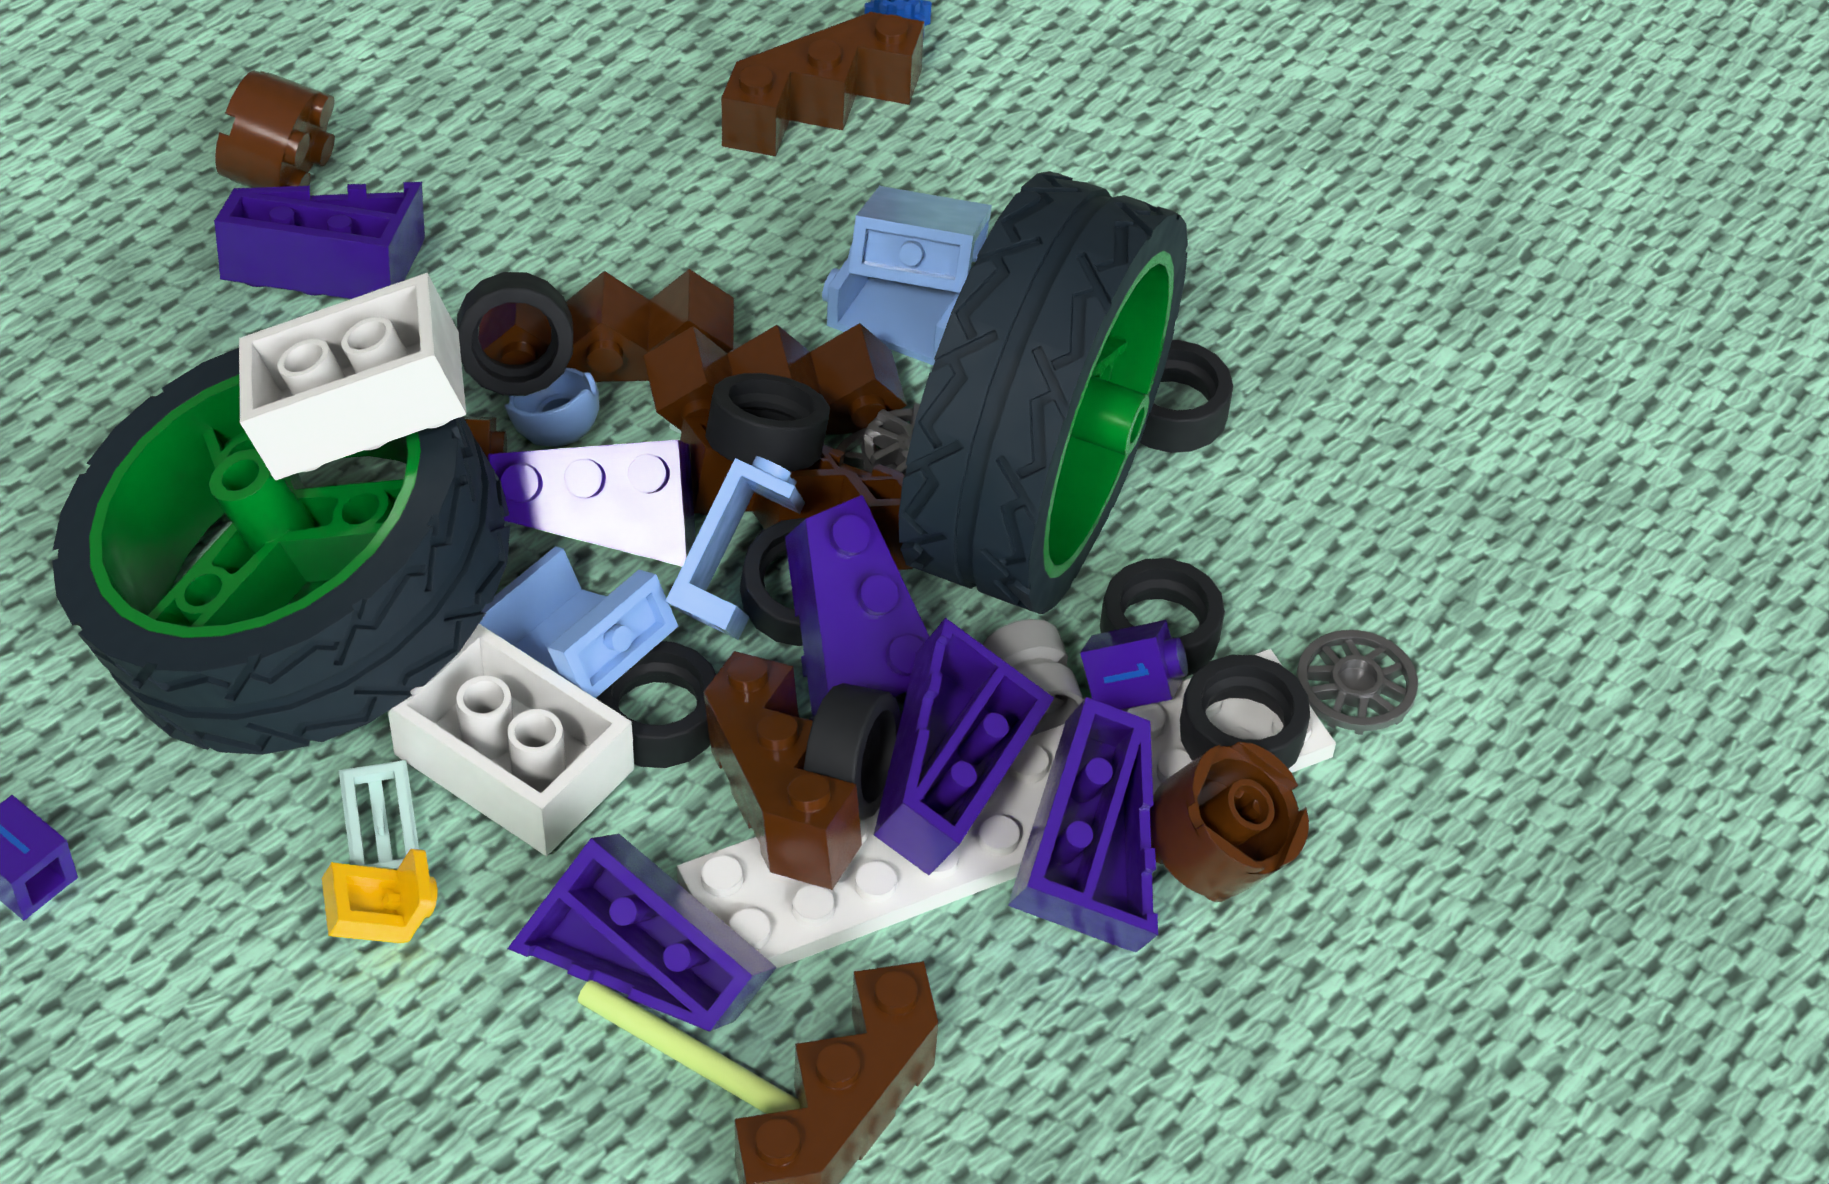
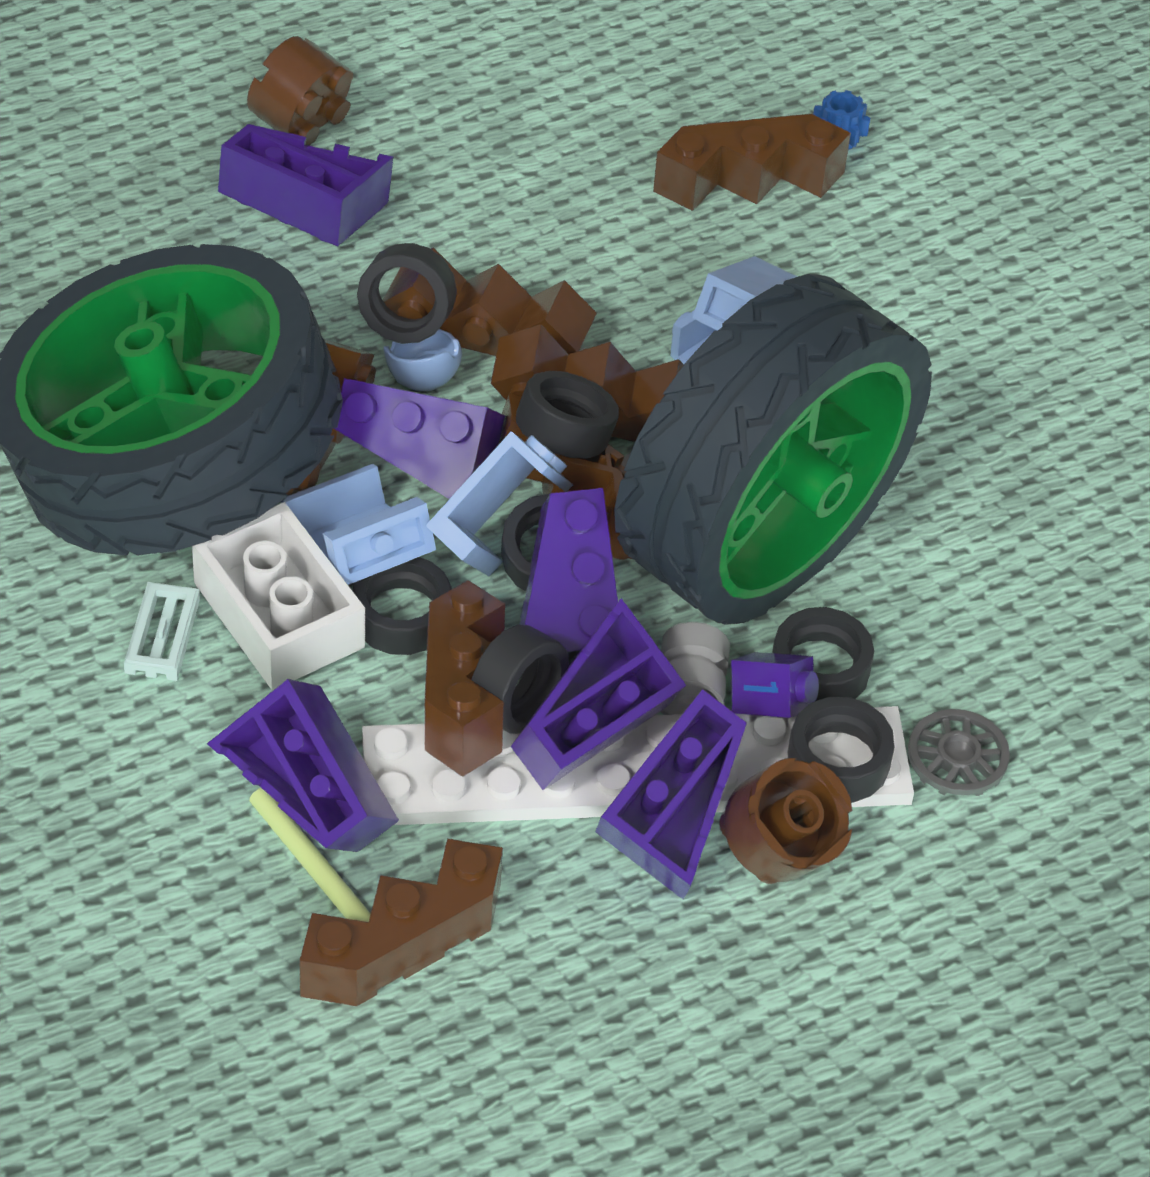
camera: 20 degrees right, 0 degrees up
white brick [239,273,466,481] -> none
yellow bracket [321,849,438,943] -> none
black tyre [1140,340,1233,453] -> none

